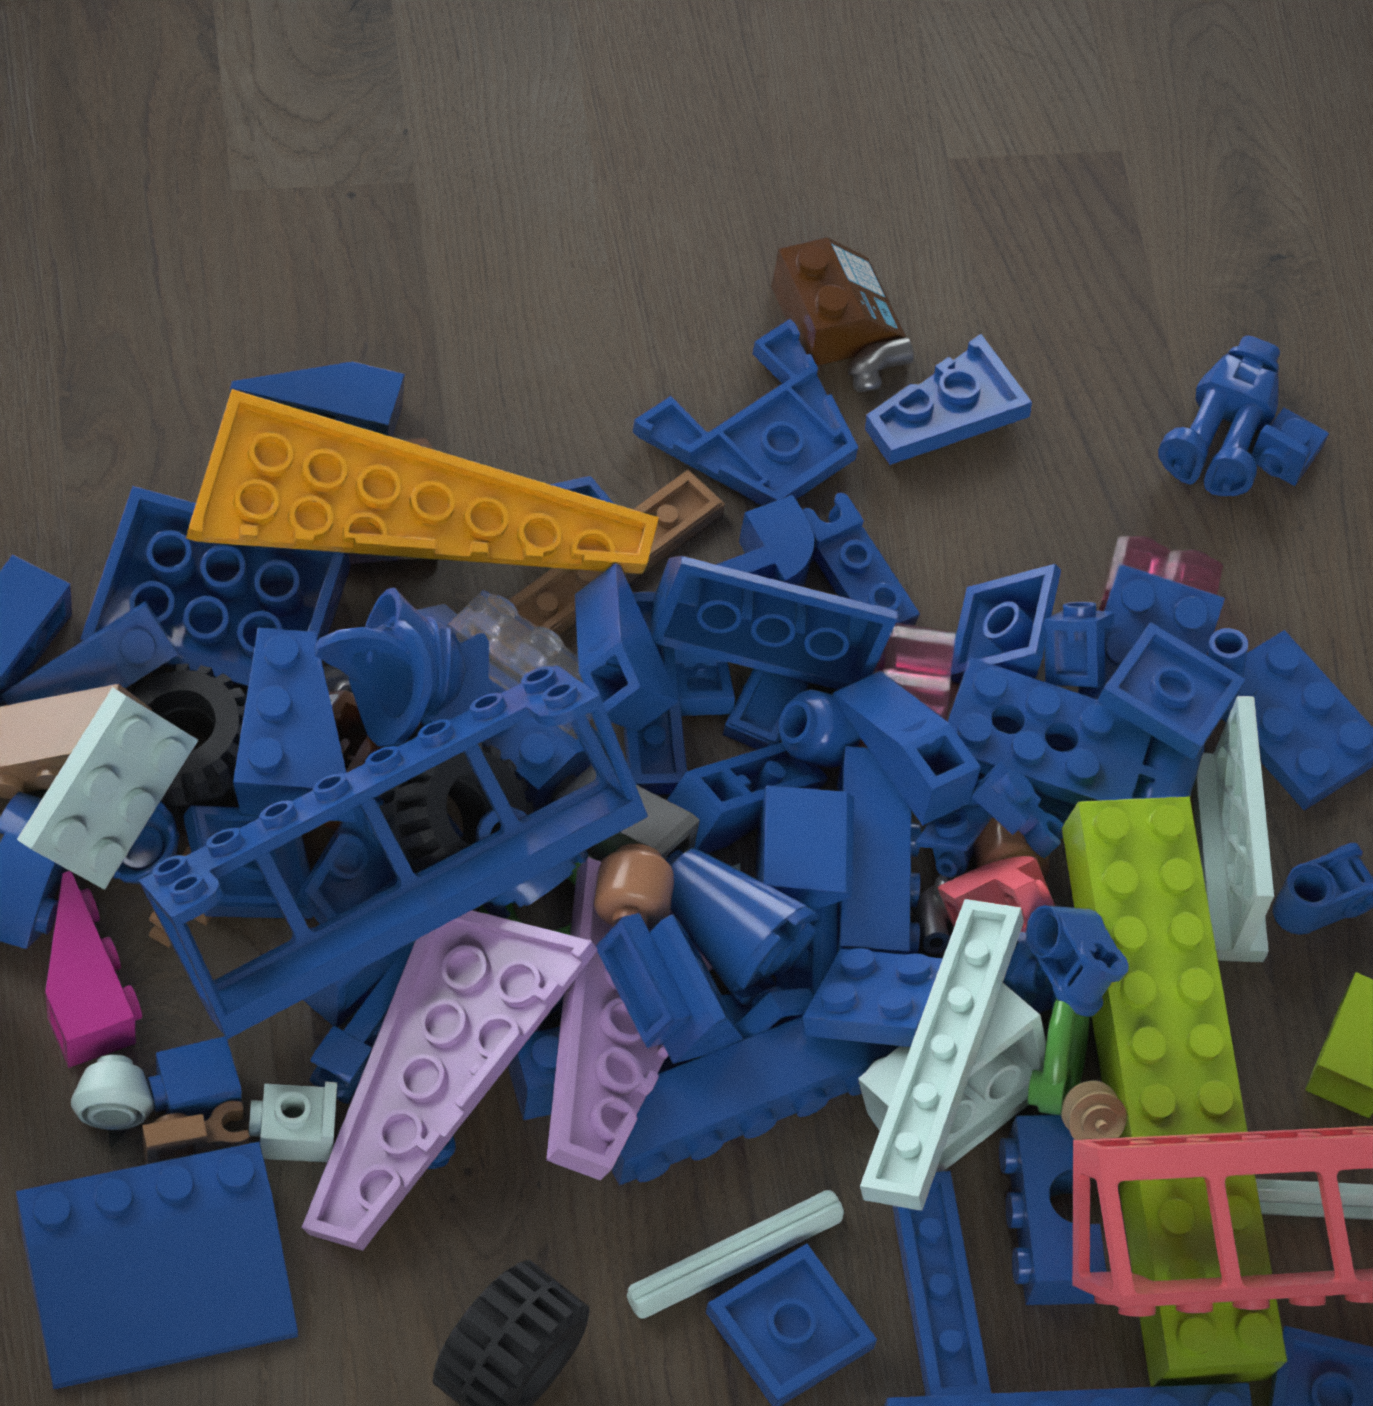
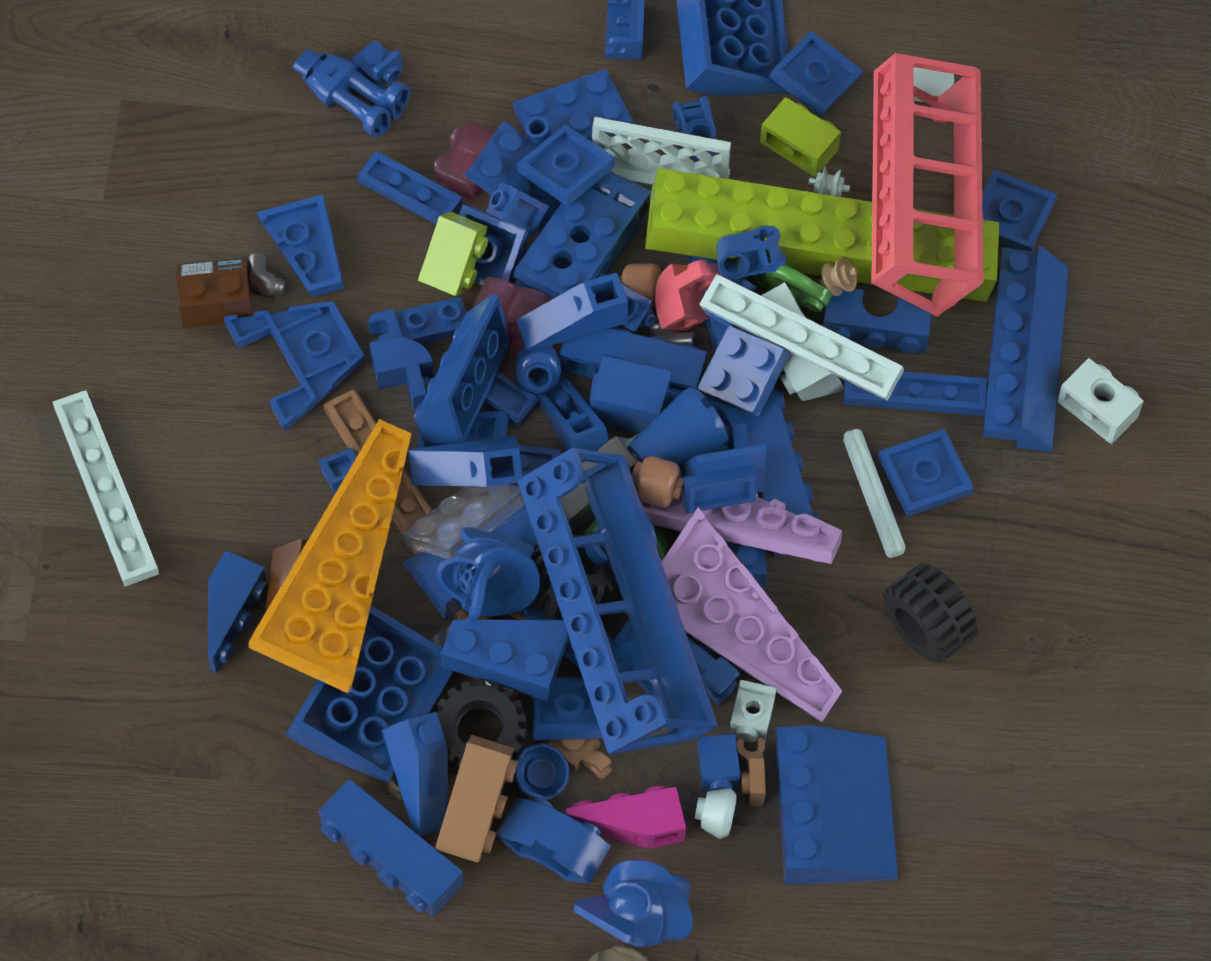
camera: 70 degrees left, 5 degrees up
light aqua plate [17,687,198,890] -> none
blue plate [971,760,1064,859] -> none
none -> light aqua plate [53,390,159,587]
none -> blue plate [357,151,463,225]
none -> lime brick [418,211,488,296]
none -> light aqua wheel [808,166,850,197]

